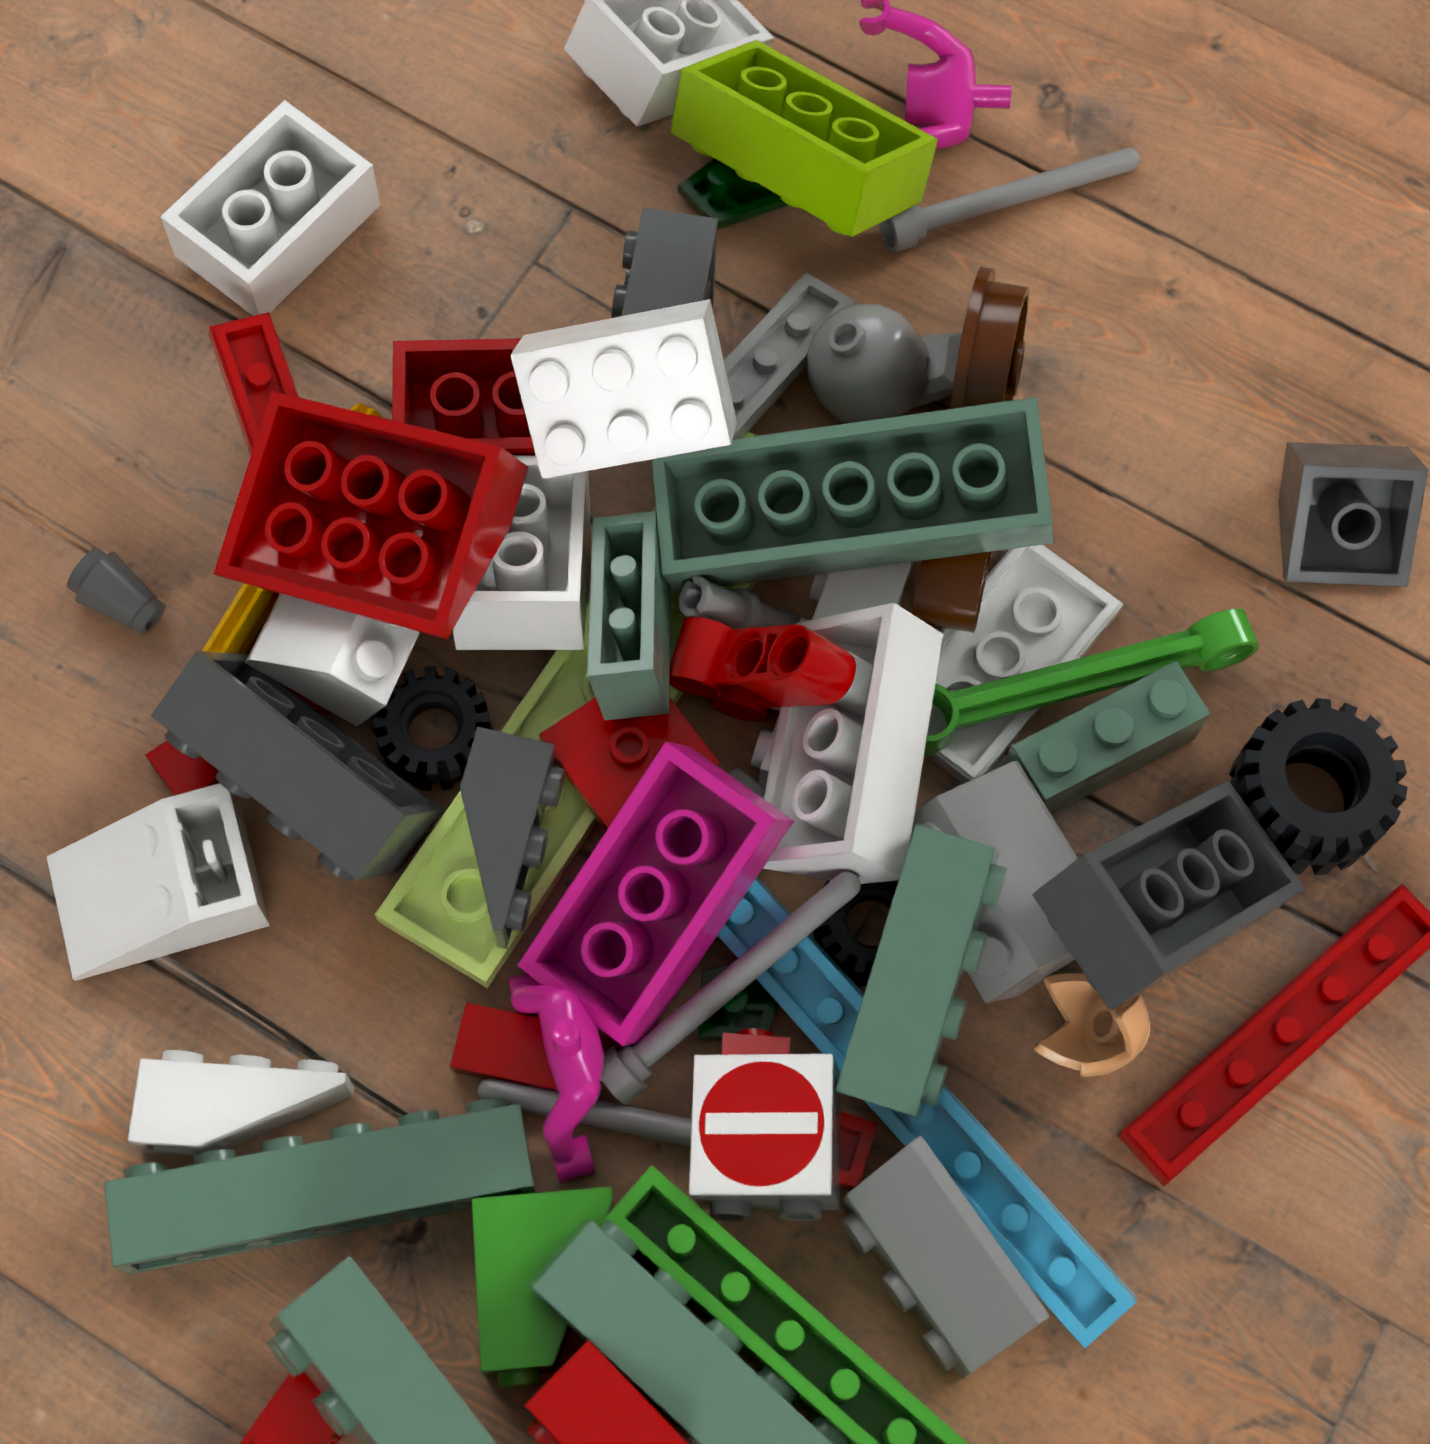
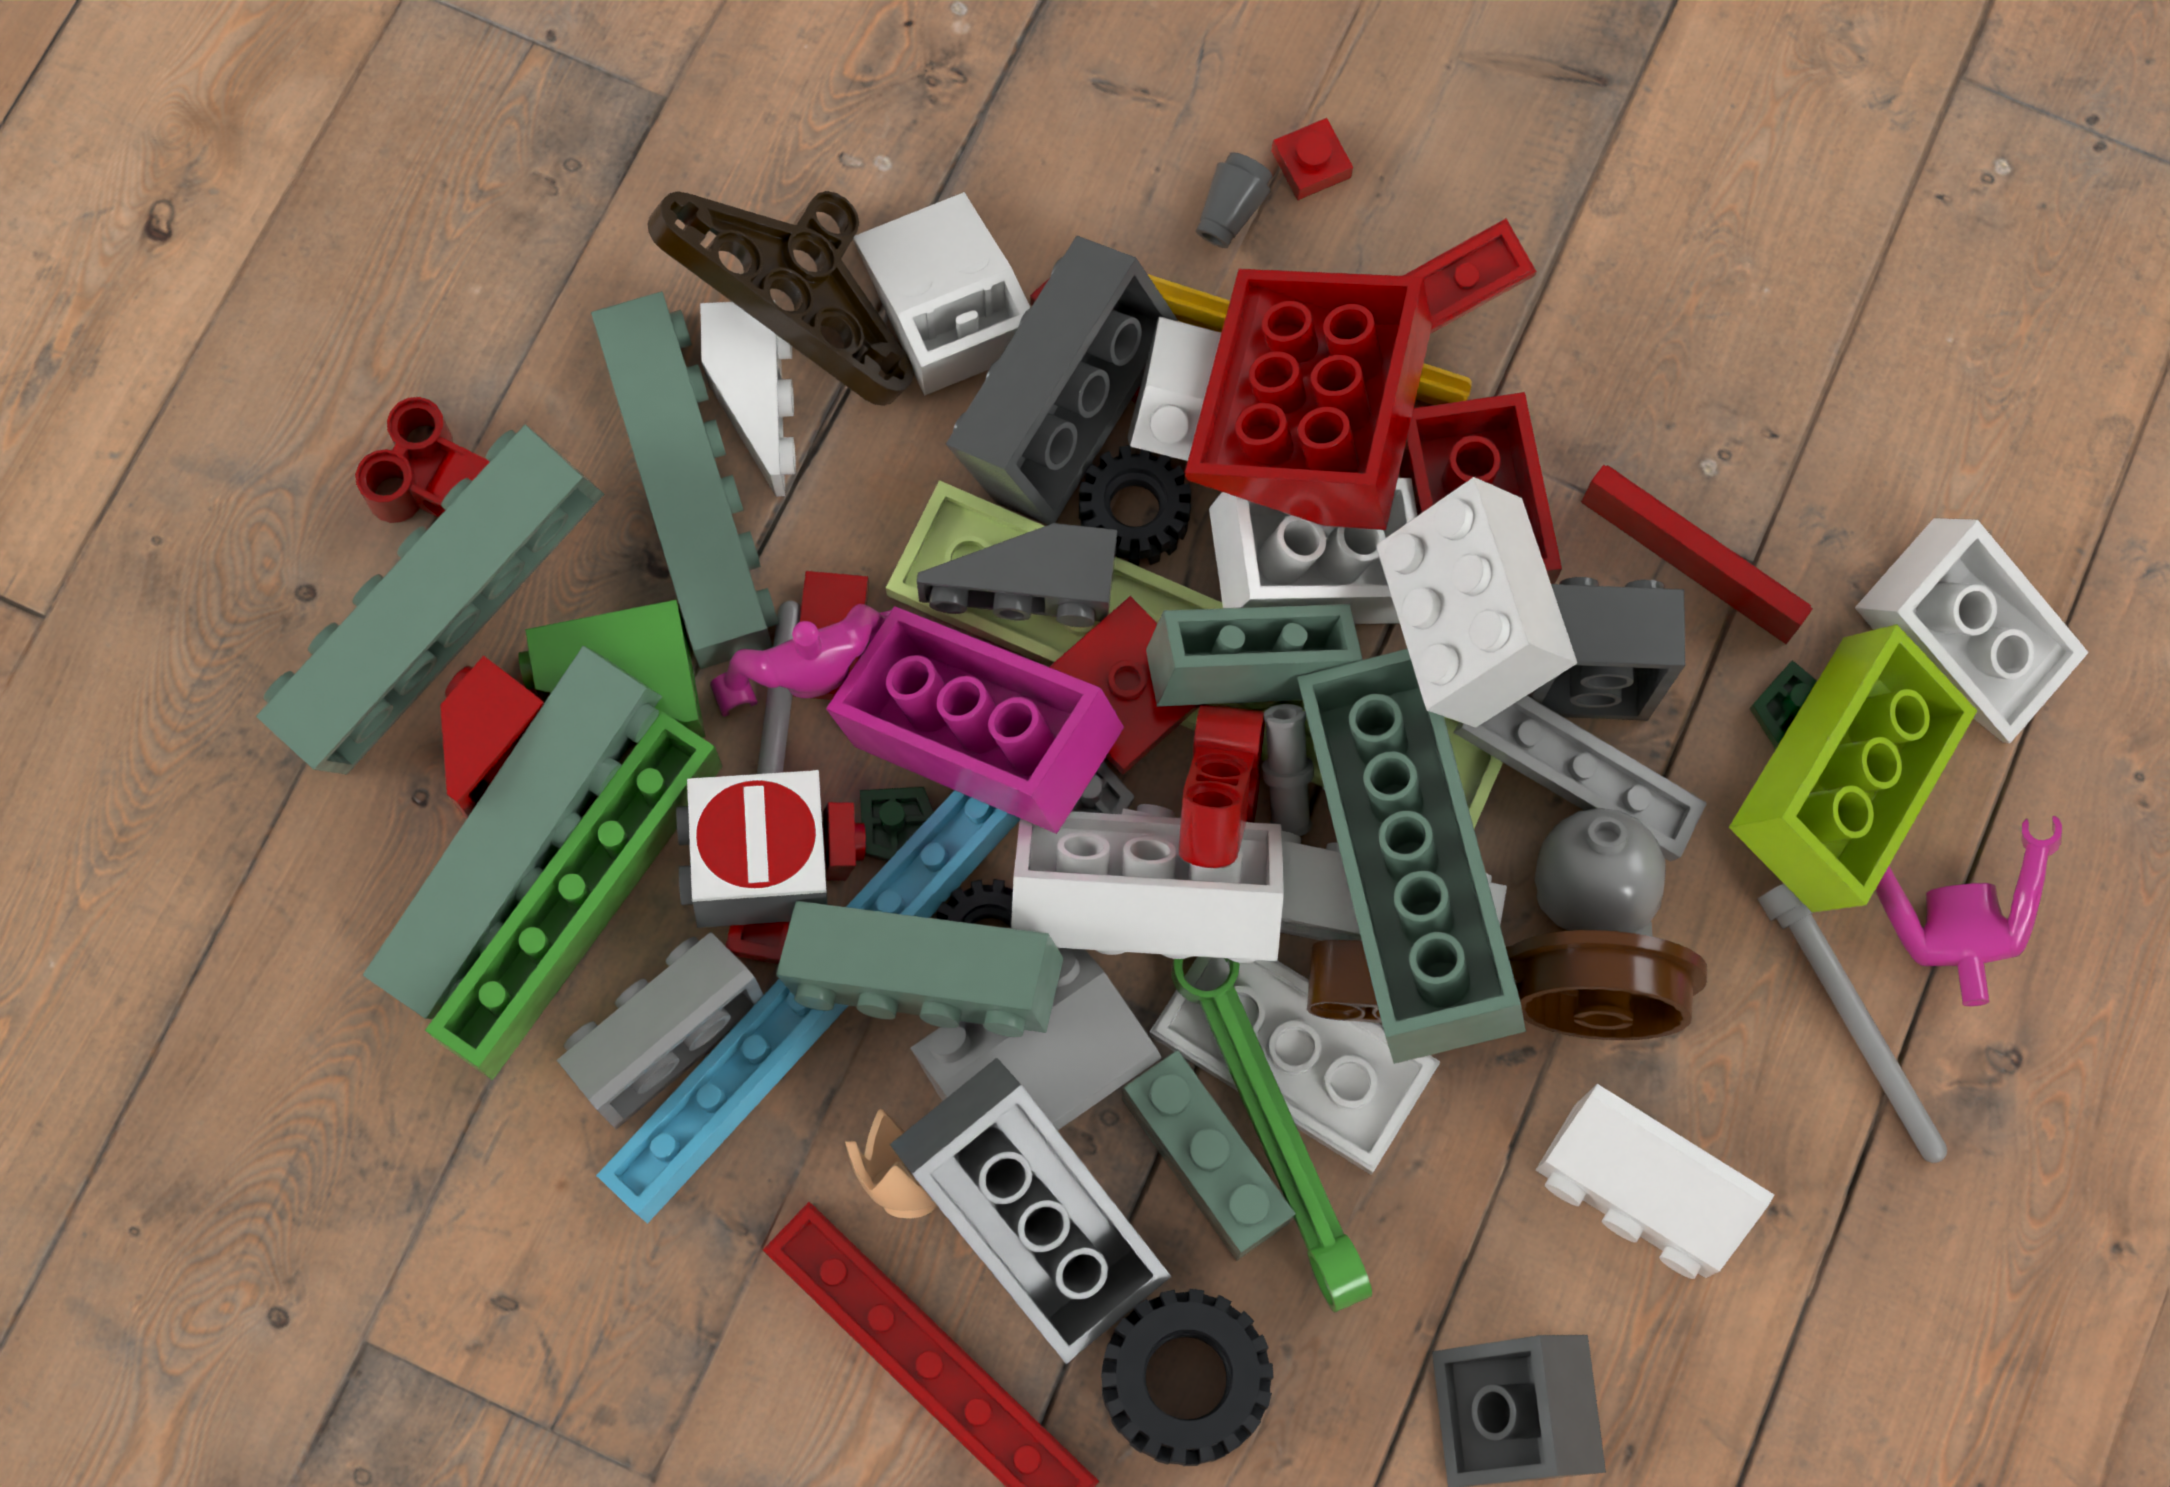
camera: 85 degrees right, 5 degrees up
white brick [160,100,381,316] -> none
light grey piece [601,871,861,1105] -> none
none -> dark brown beam [647,191,914,406]
none -> red plate [1271,117,1353,201]
none -> white slope [1536,1084,1774,1279]
none -> red tile [1581,464,1813,645]

